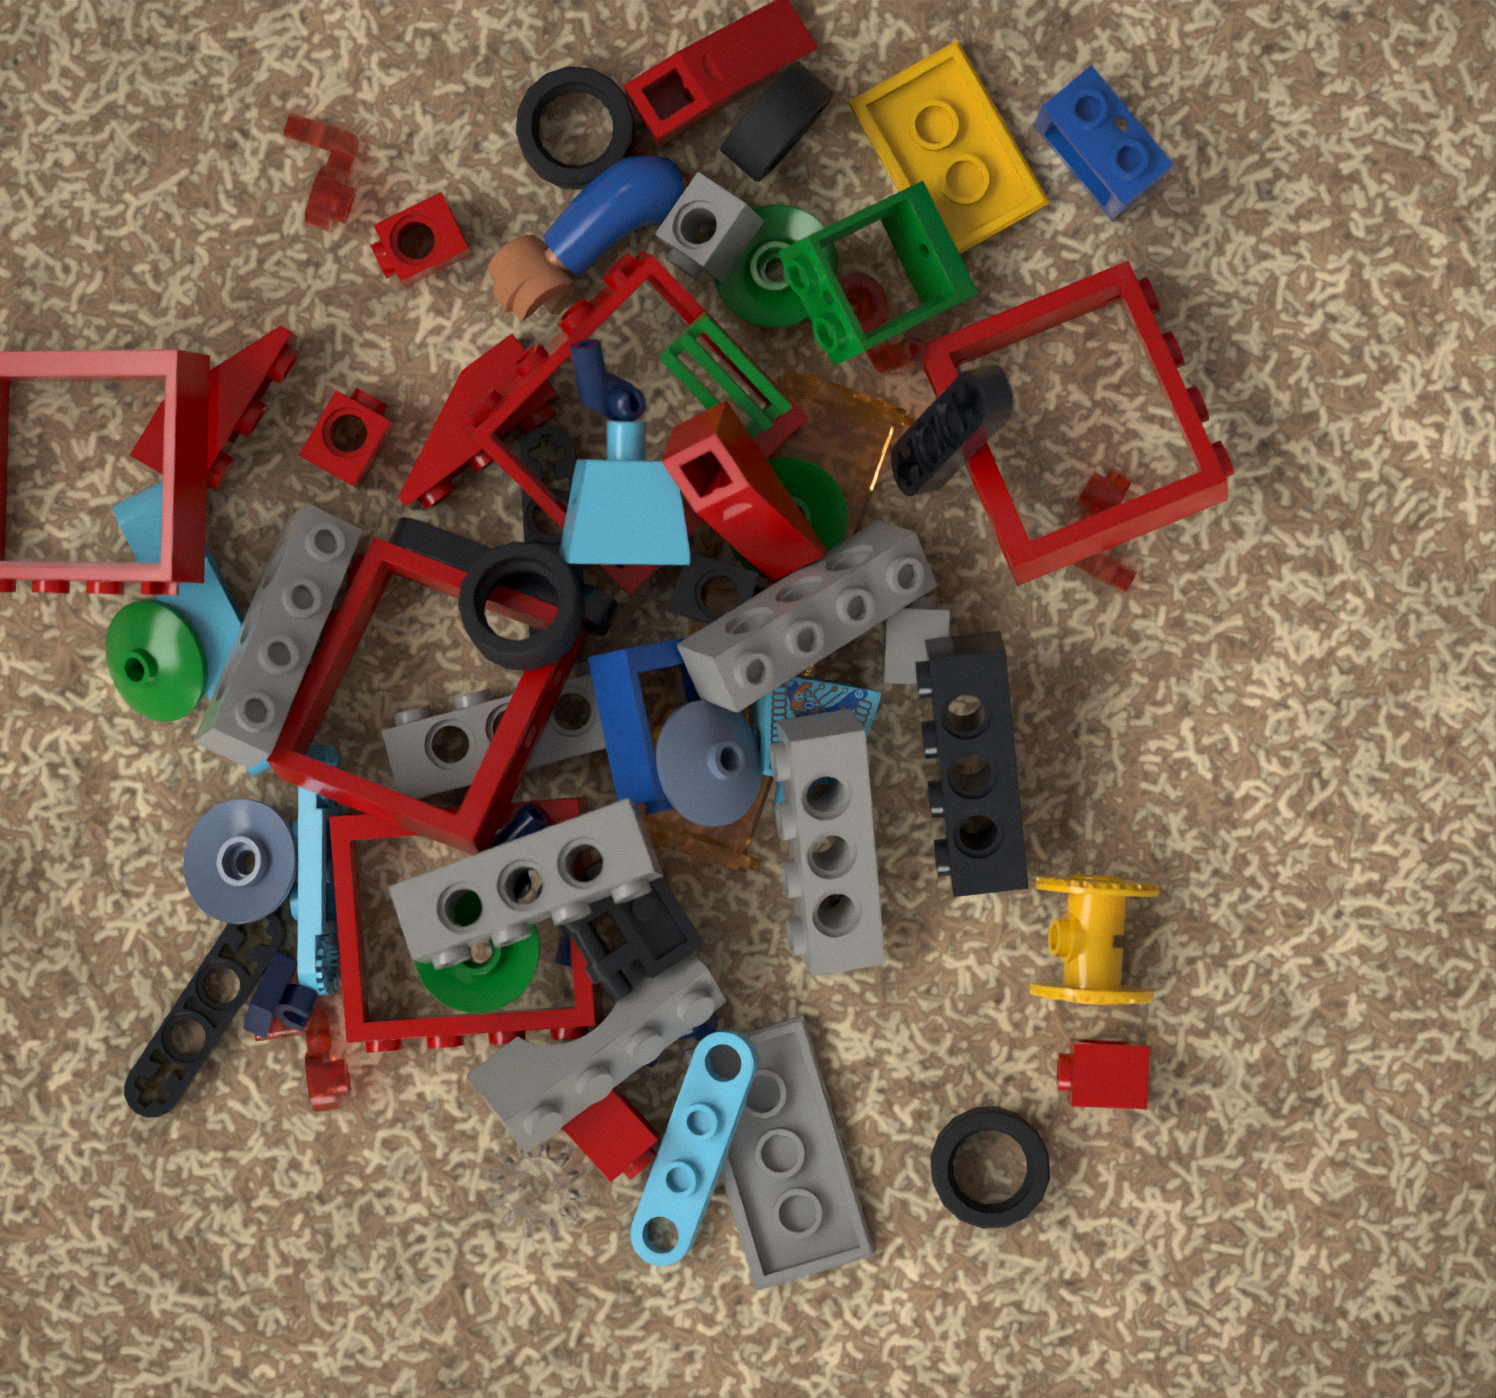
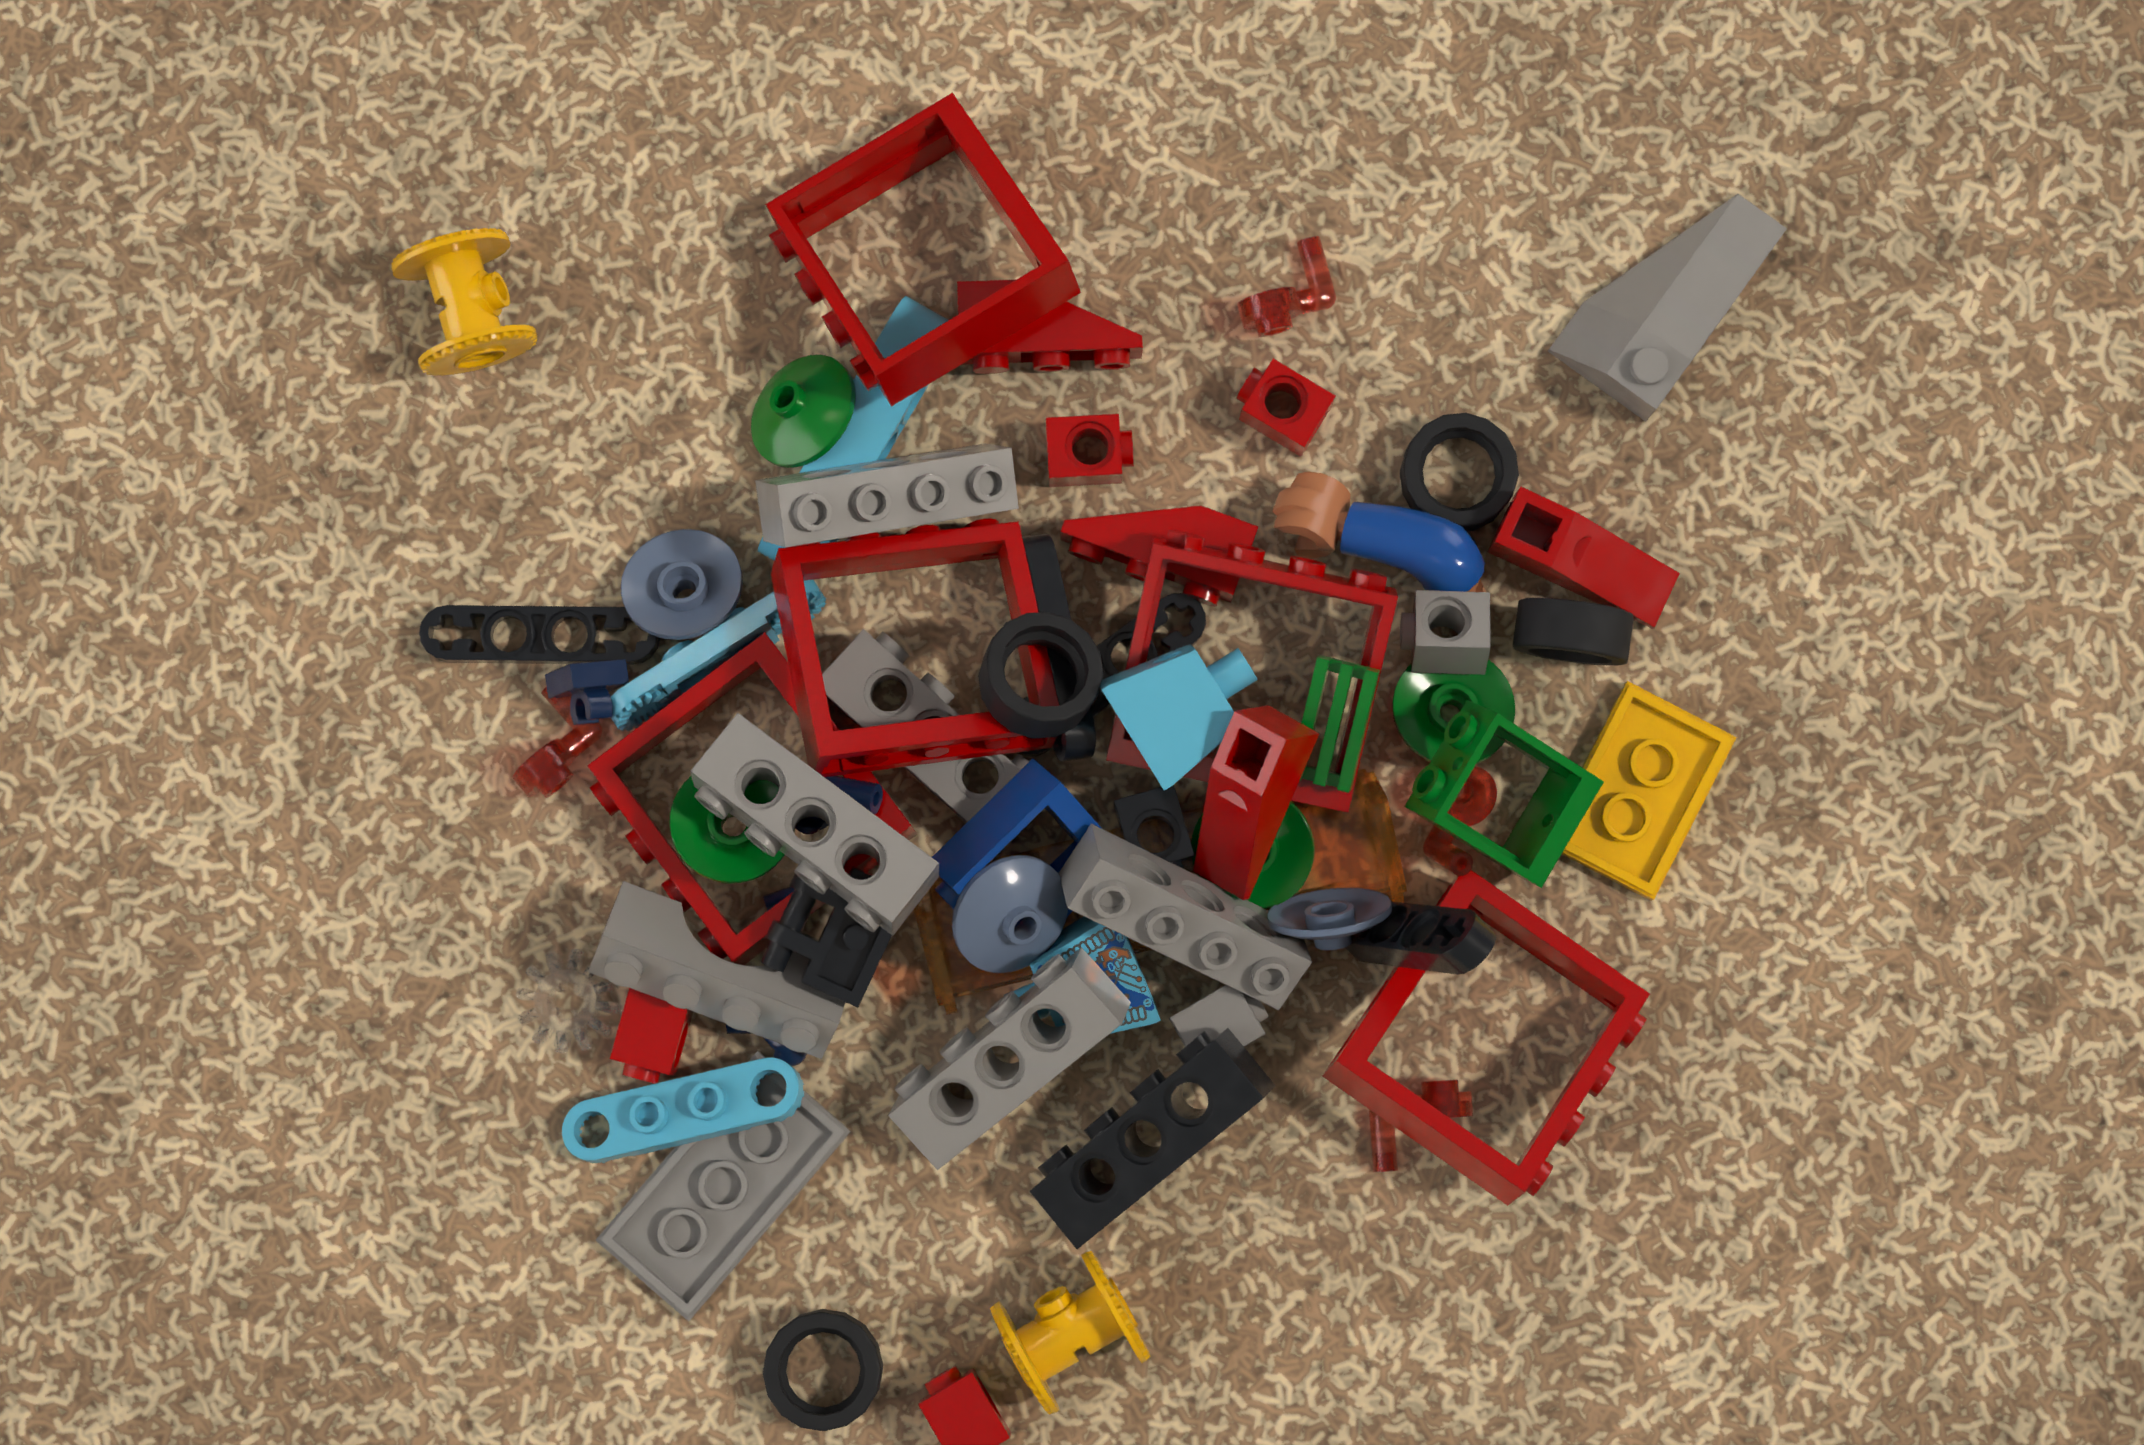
camera: 60 degrees right, 5 degrees down
dark blue arm [570,339,646,422] -> none
blue window [1033,65,1173,222] -> none
none -> sand blue dish [1267,888,1392,950]

